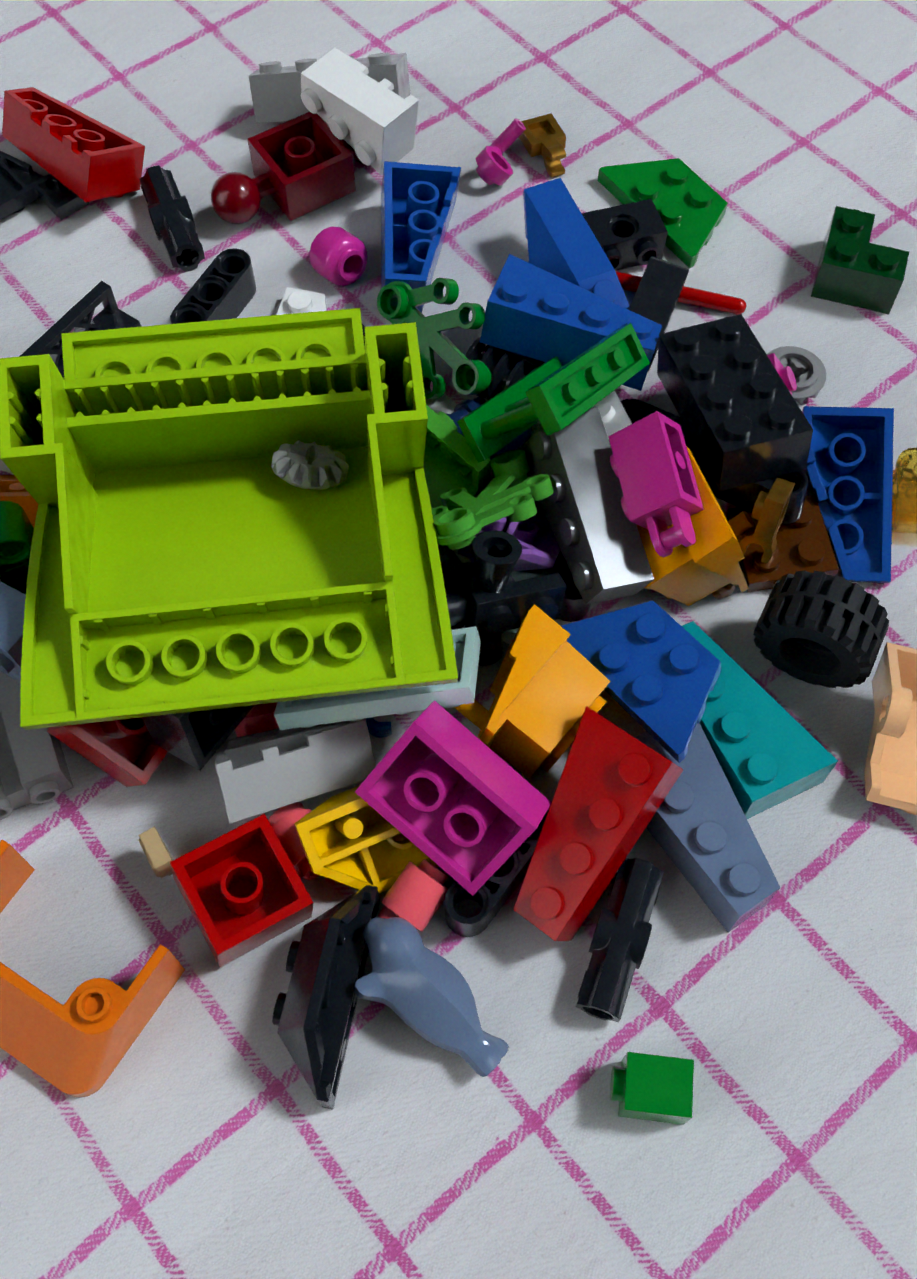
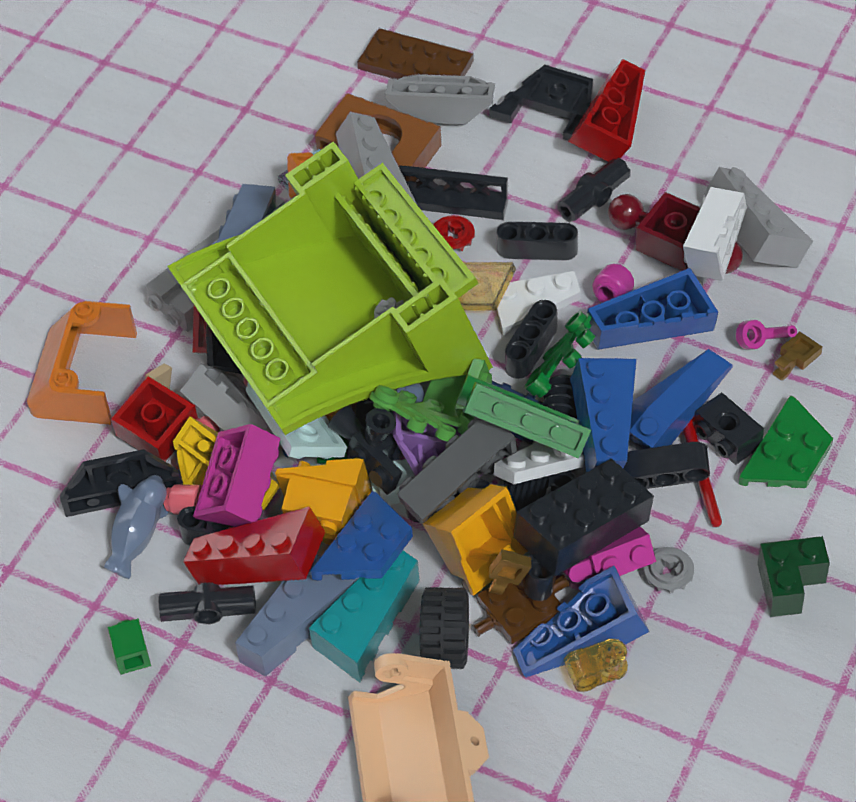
camera: 70 degrees right, 10 degrees down
dark pink brick [608,411,704,558] -> none

